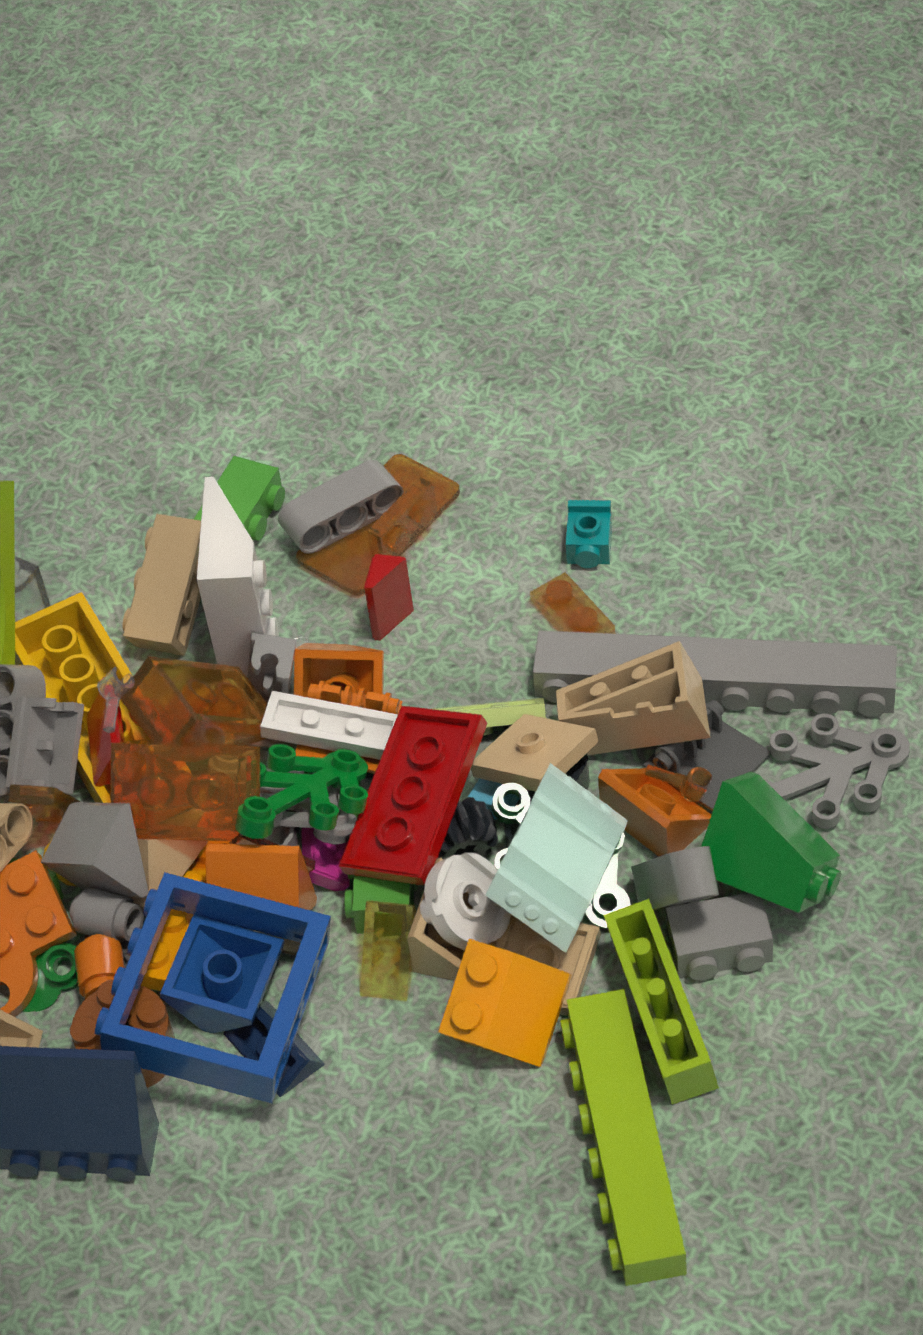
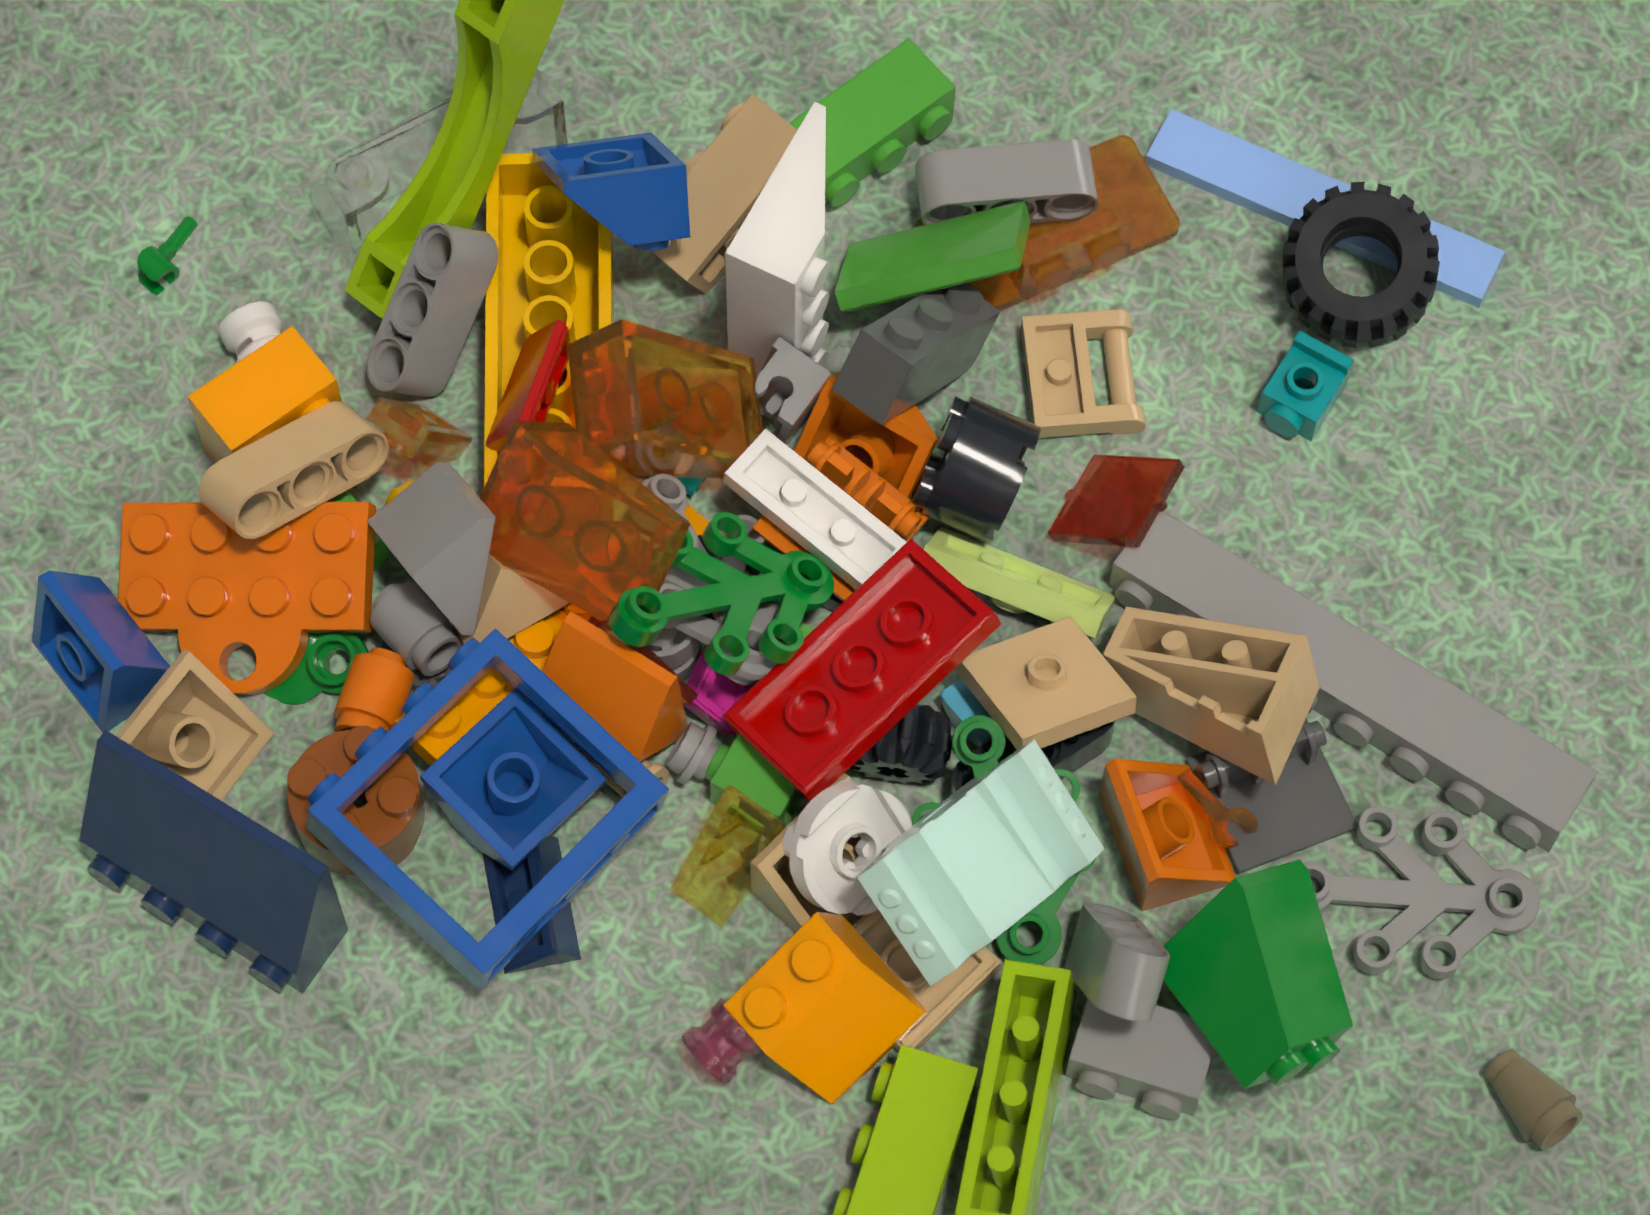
camera: 20 degrees right, 15 degrees up
light grey hinge [5,697,84,795] -> none
clear hand [97,667,134,733] -> none
red slope [364,554,414,641] -> none
clear orange plate [530,572,616,634] -> none
none -> blue slope [532,132,690,251]
none -> light grey plate [665,722,720,785]
none -> clear pink wheel [682,998,762,1084]
none -> dark grey brick [832,283,1001,425]
none -> bright green tile [834,200,1031,312]
none -> black brick [912,396,1041,543]
none -> tan plate [1021,309,1146,438]
none -> clear red piece [1048,454,1185,548]
none -> light blue tile [1145,109,1505,308]
none -> black tyre [1283,182,1440,348]

